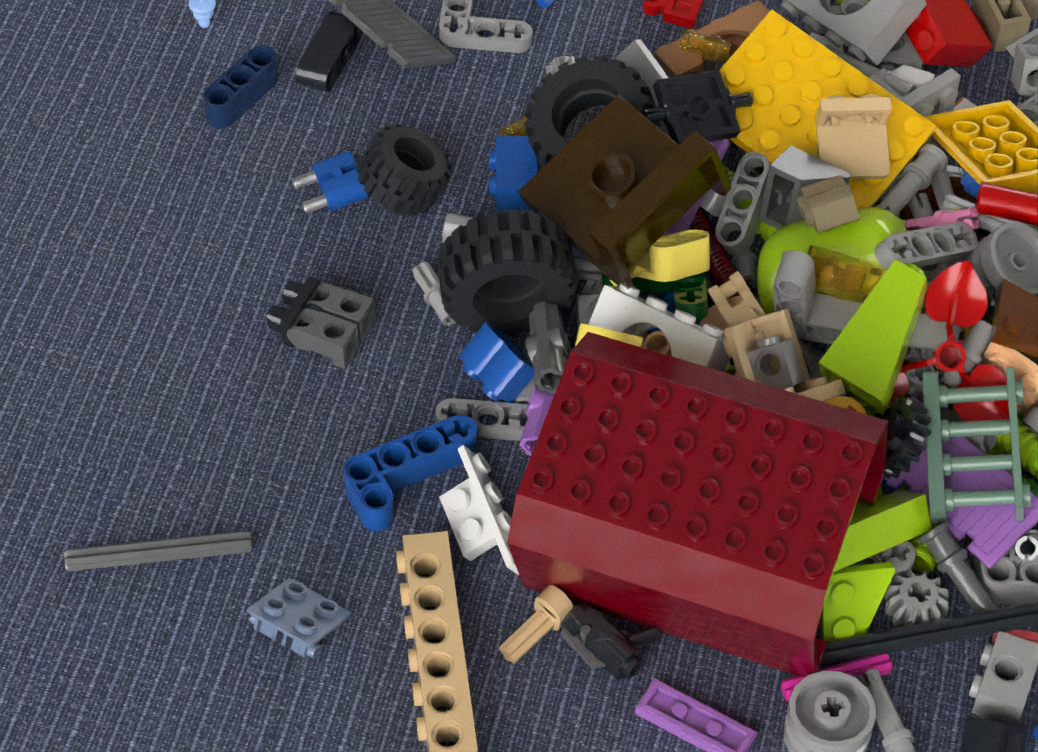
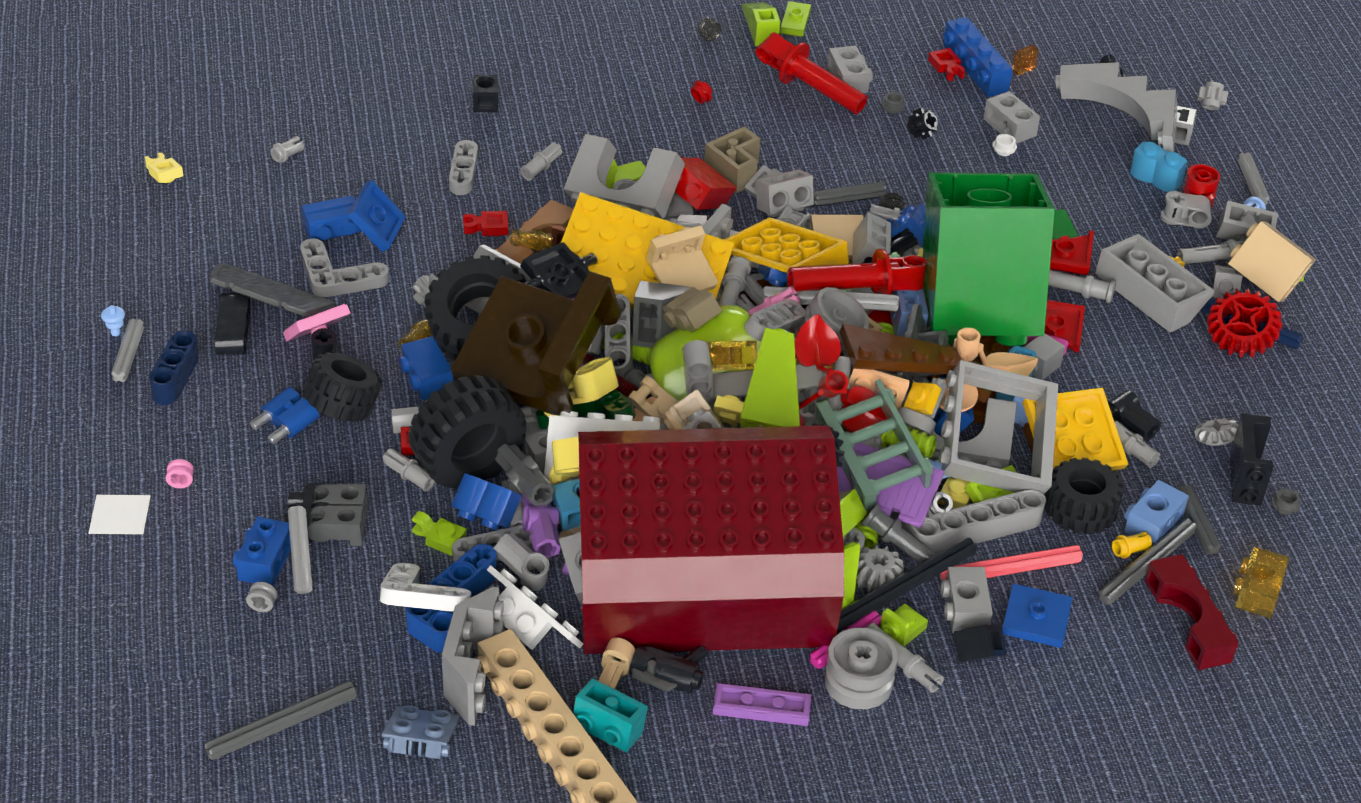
camera: 25 degrees left, 10 degrees down
none -> white sticker [88,495,151,534]
none -> light grey axle [111,319,144,382]
none -> bright pink bush [166,459,194,488]
none -> blue brick [233,516,291,586]
none -> light grey bush [246,582,277,612]
none -> bright pink plate [283,304,350,342]
none -> light grey axle [288,506,312,594]
none -> black panel [311,329,337,361]
none -> white beam [380,563,471,612]
none -> lime plate [412,511,467,556]
none -> light grey slope [442,587,504,726]
none -> light grey piece [493,532,550,591]
none -> teal brick [573,678,648,753]
none -> light yellow plate [714,395,745,428]
none -> lime bracket [880,604,928,647]

